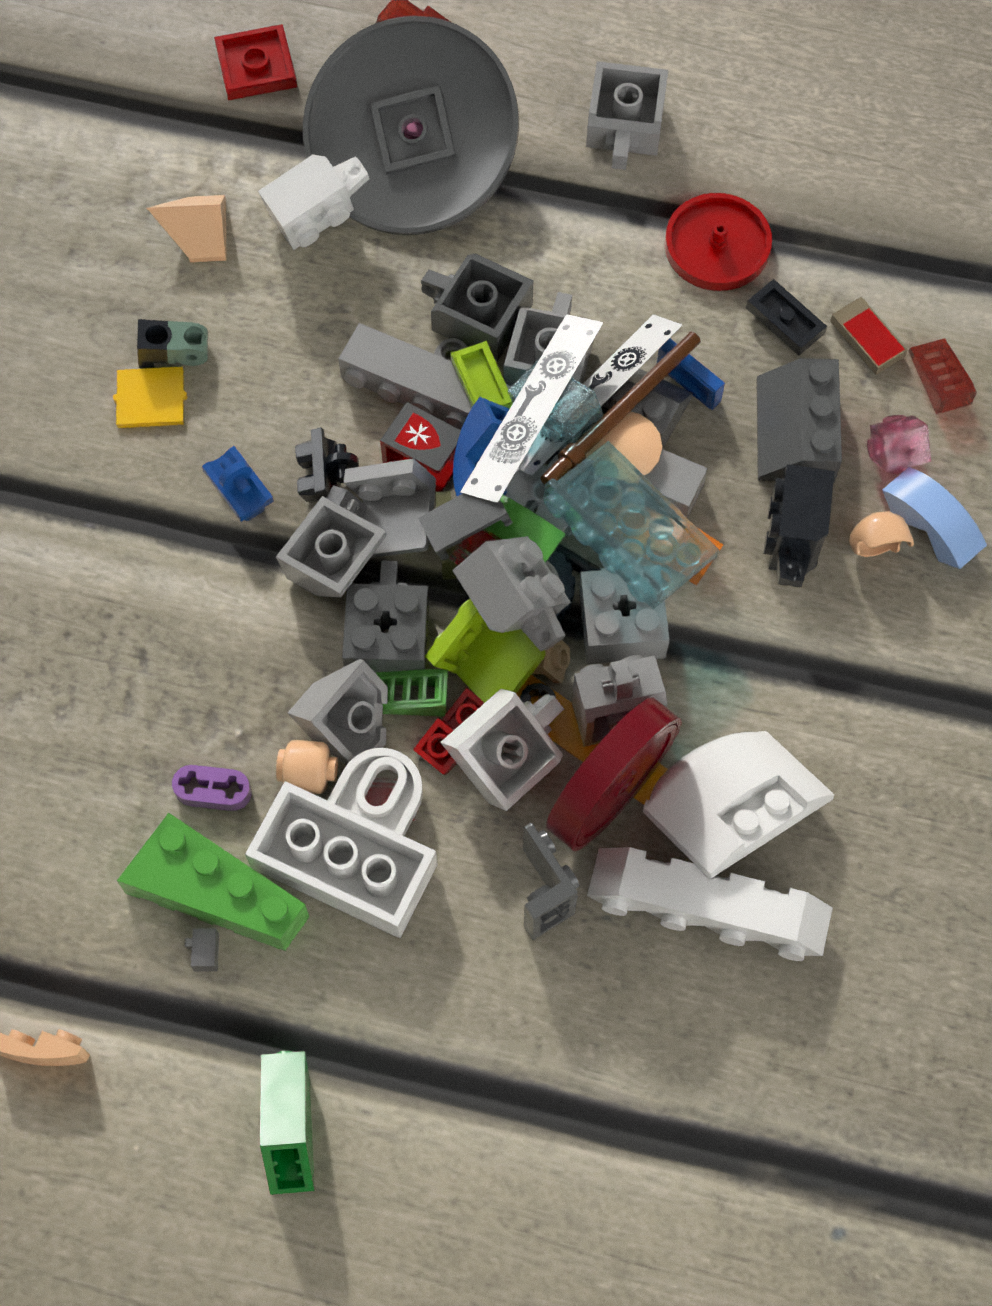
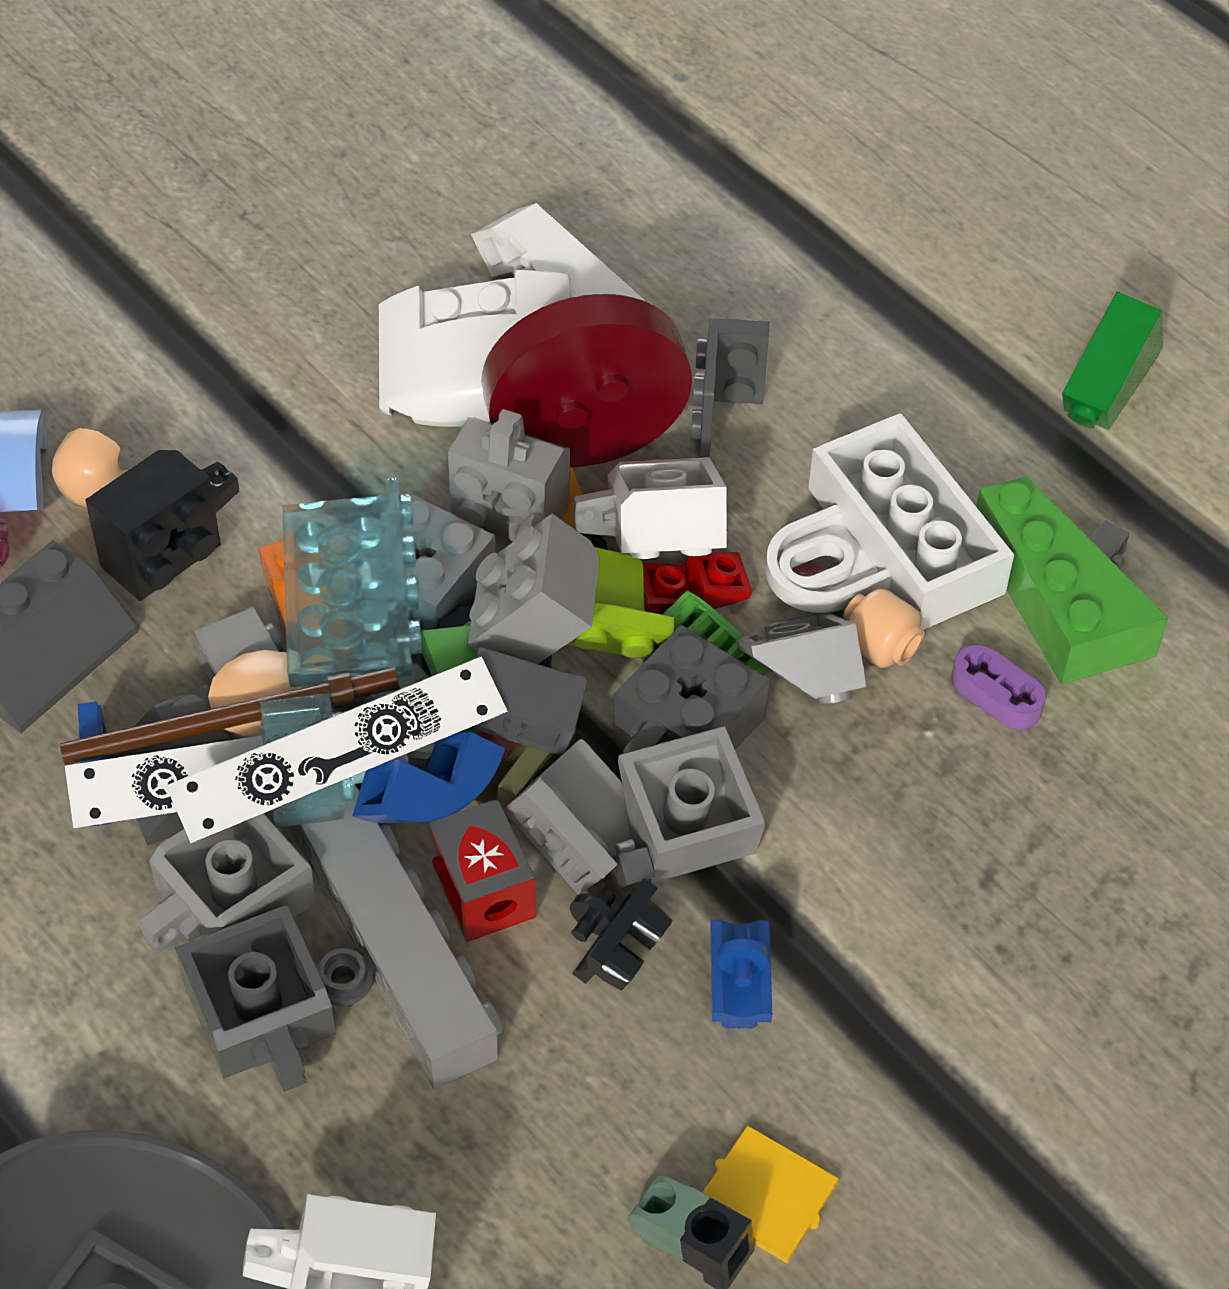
camera: 145 degrees left, 15 degrees down
lime tile [451,341,514,410] -> none

